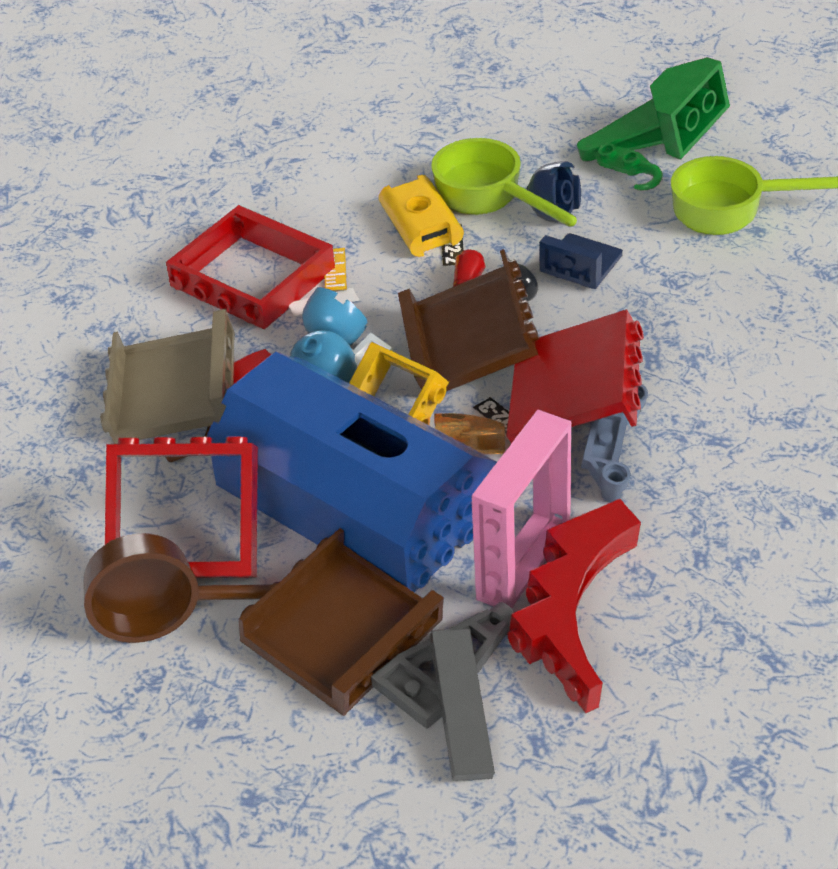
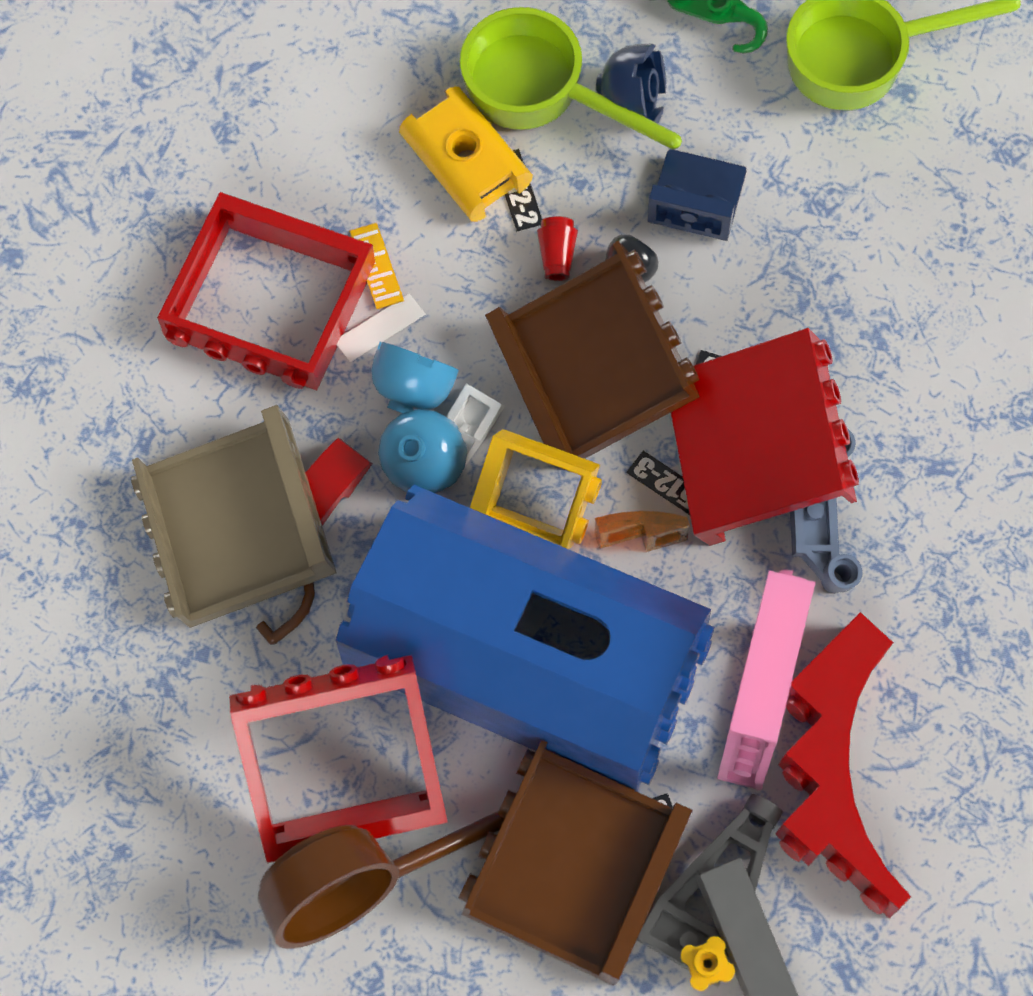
camera: 15 degrees left, 25 degrees up
none -> yellow plate [681,936,735,991]

